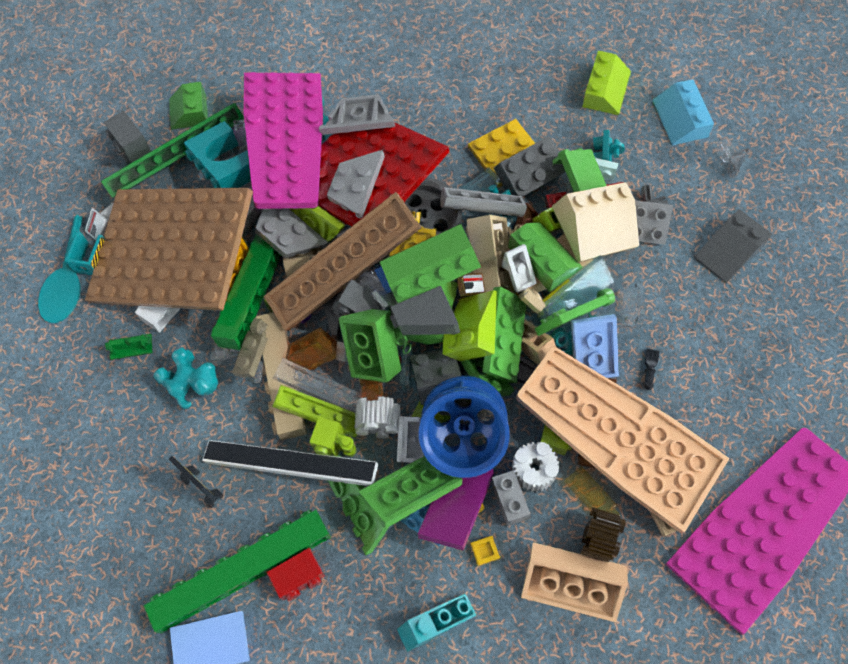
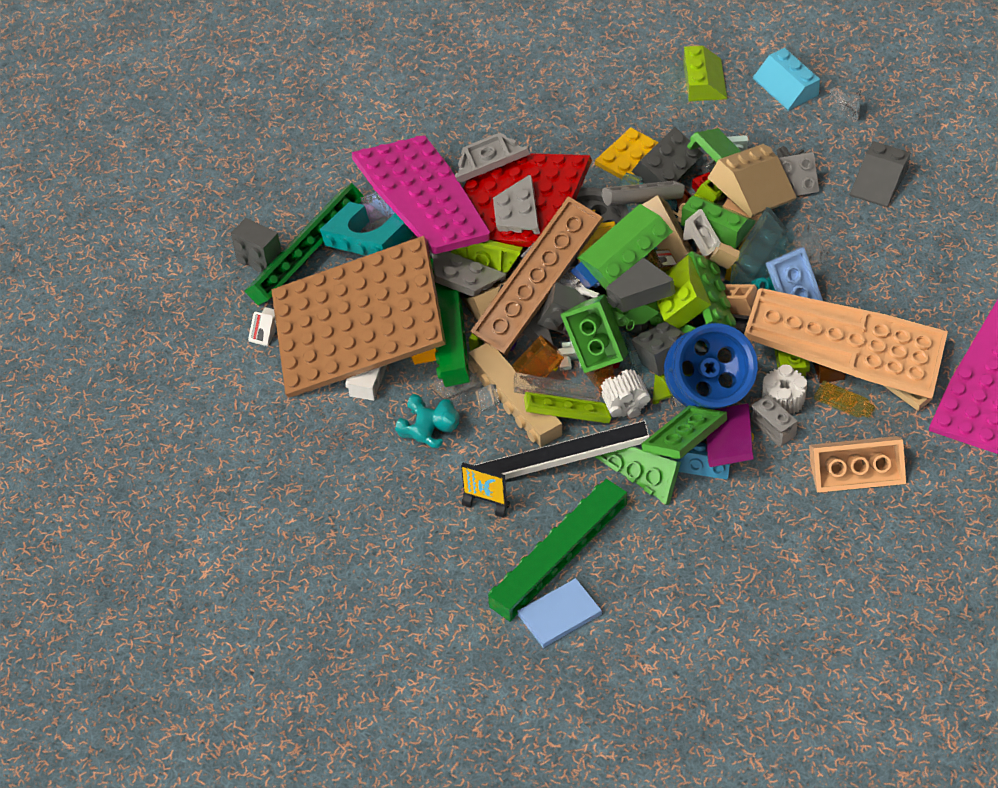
camera: 20 degrees left, 15 degrees down
teal piece [38,215,83,323] -> none
teal piece [65,231,105,275] -> none
green hinge [105,334,153,360] -> none
bright green slope [169,82,208,130] -> none
dark tan hinge [232,319,268,377] -> none
red brick [267,548,325,601] -> none
lime brick [310,417,357,457] -> none
white hinge [397,416,423,463] -> none
teal slope [397,593,477,652] -> none
yellow tile [470,536,500,566] -> none
bright green plate [534,288,615,336] -> none
dark brown brick [580,507,626,562] -> none
teal hips [593,129,625,162] -> none
black piece [643,348,660,390] -> none

